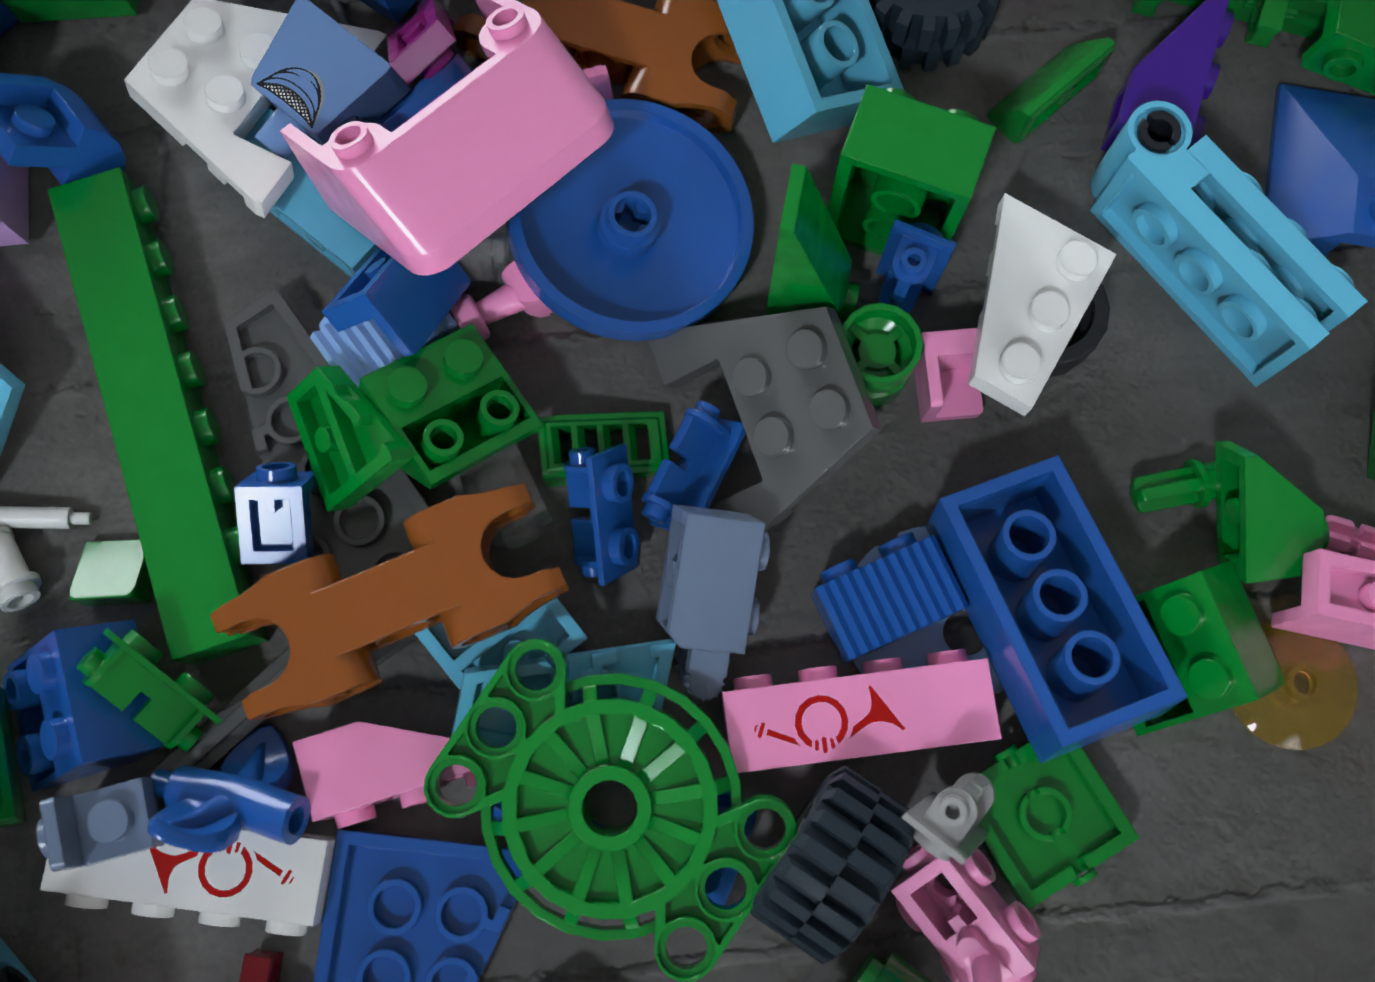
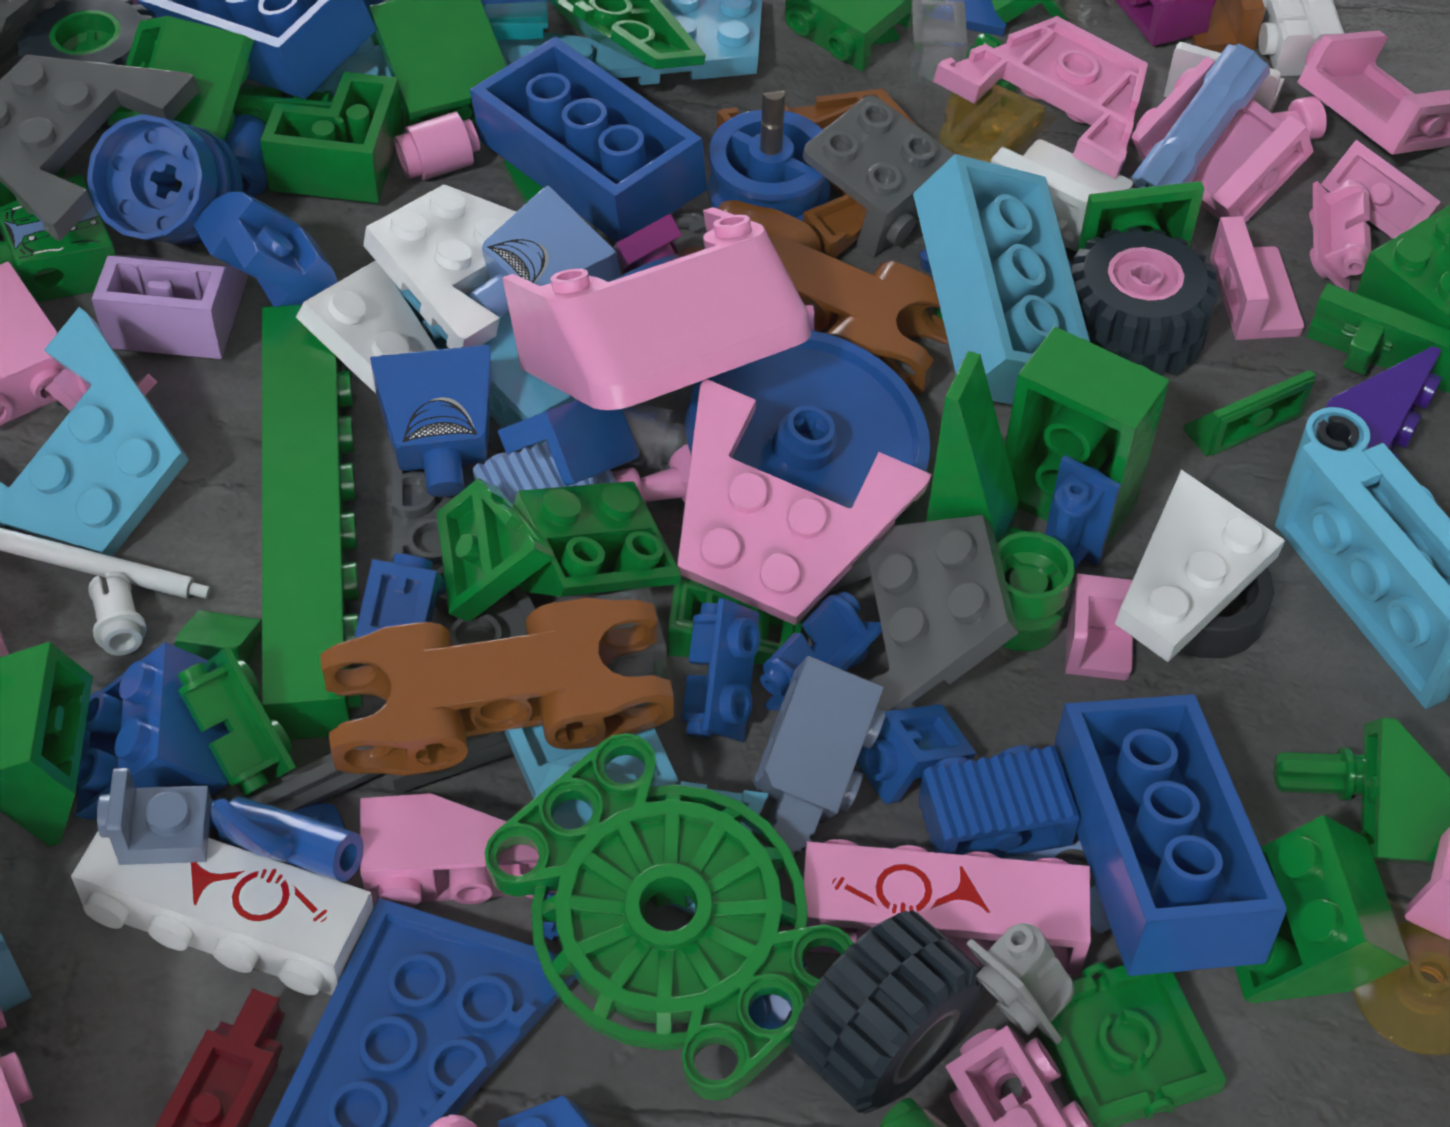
camera: 10 degrees right, 25 degrees down
none -> white wing [296,260,437,393]
none -> blue torso [370,344,492,497]
none -> bright pink wing [677,379,932,625]
none -> blue bracket [856,704,977,804]

